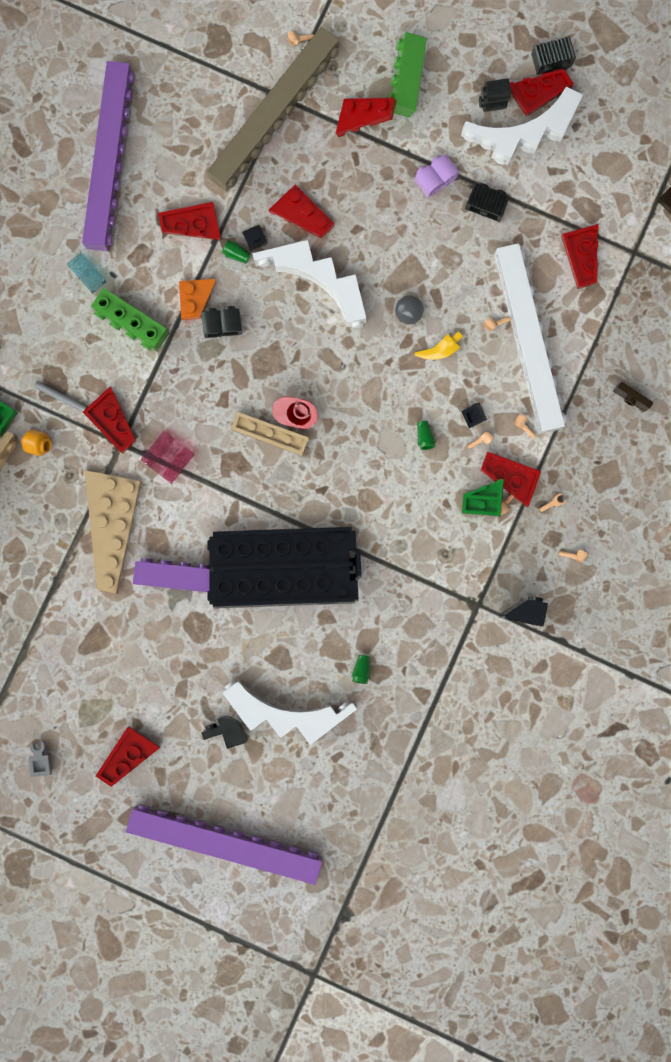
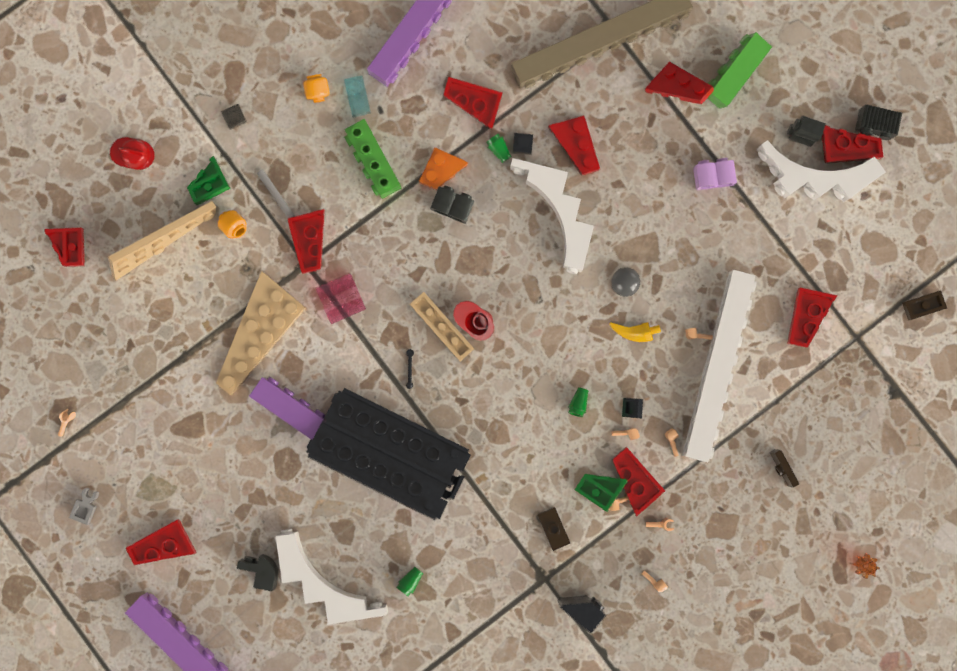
camera: 25 degrees right, 0 degrees up
pearl dark grey brick [465,183,510,222] -> none
none -> light orange head [303,74,330,103]
none -> black hinge [406,349,414,389]
none -> dark brown plate [537,507,571,551]

